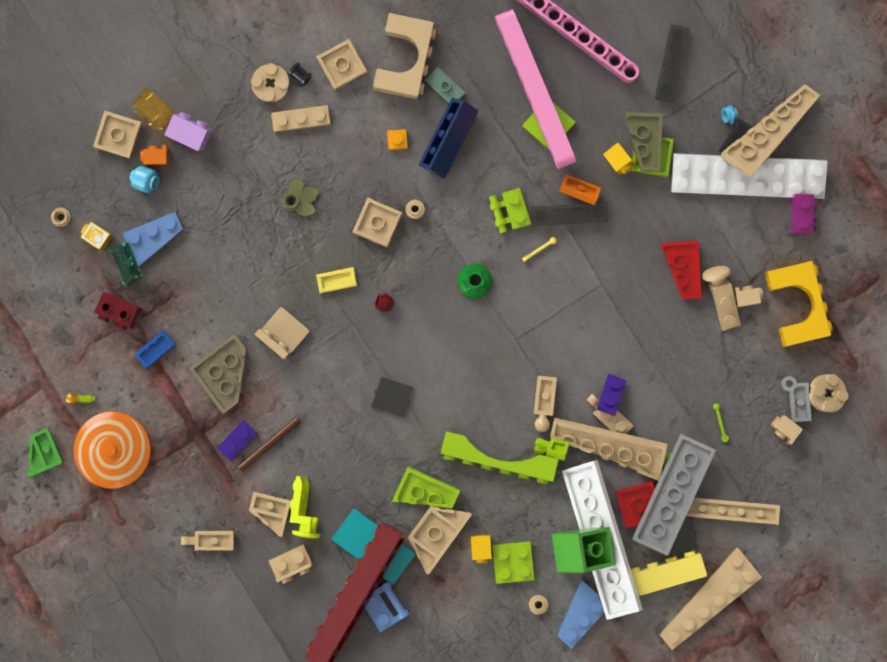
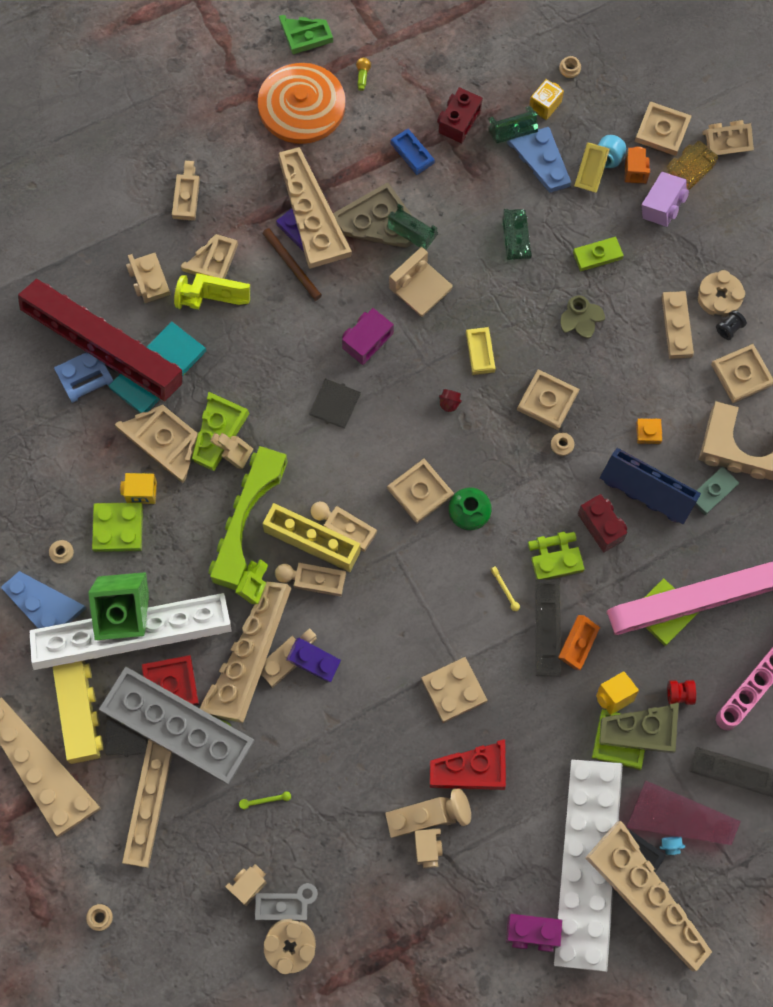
camera: 90 degrees right, 15 degrees down
yellow arch [765,261,833,347] -> none
none -> tan plate [86,904,113,931]
none -> tan plate [210,433,253,469]
none -> light yellow brick [263,503,361,572]
none -> tan wing [279,147,352,269]
none -> tan plate [311,501,377,552]
none -> magenta brick [342,308,394,365]
none -> tan plate [387,459,454,524]
none -> clear green hinge [388,204,438,250]
none -> tan plate [421,657,487,723]
none -> clear green hinge [502,209,532,260]
none -> lime plate [573,237,624,272]
none -> light yellow tile [574,142,610,192]
none -> dark red brick [578,494,628,553]
none -> clear pink wing [626,781,741,845]
none -> red wheel [667,680,696,705]
none -> tan bracket [703,120,754,157]

